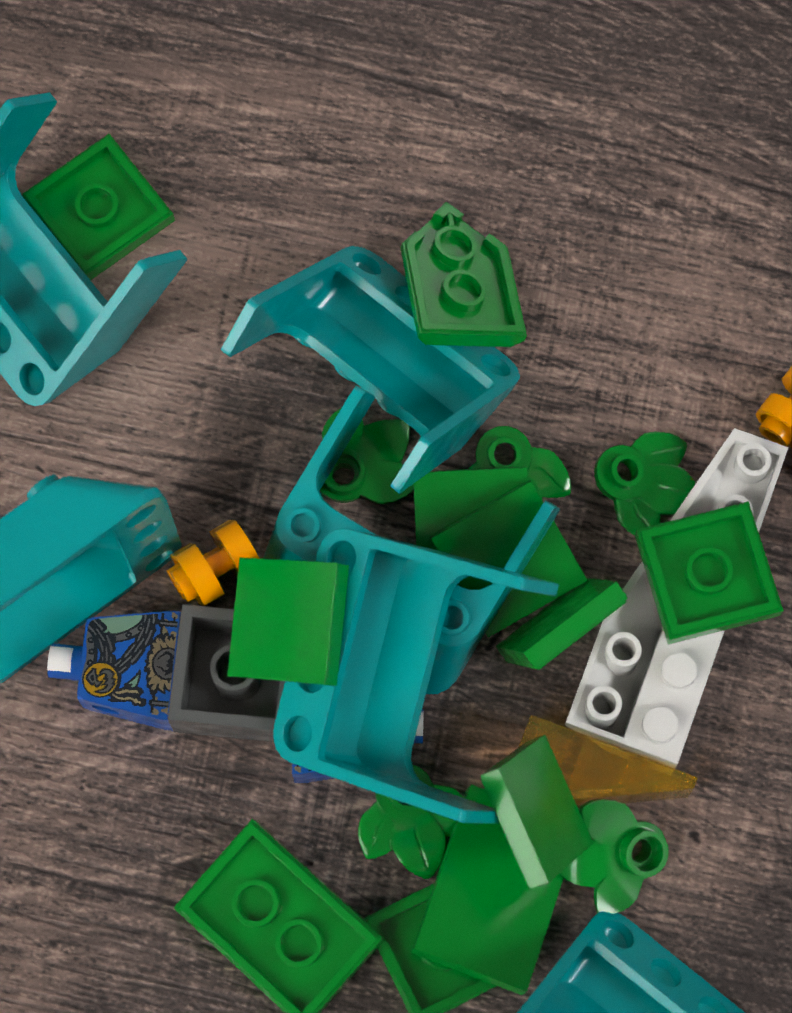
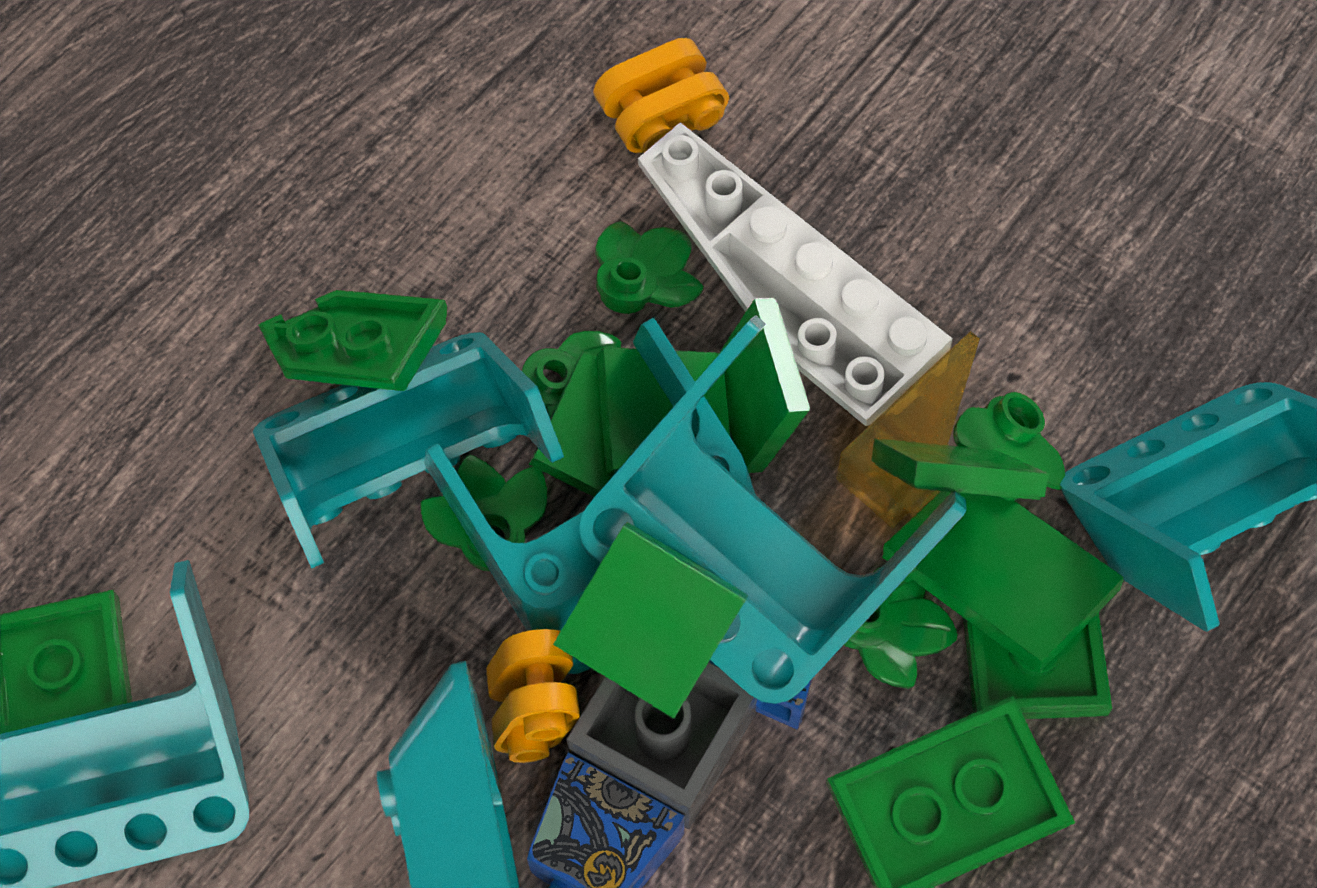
camera: 65 degrees left, 10 degrees down
green tile [635,501,783,645] -> none

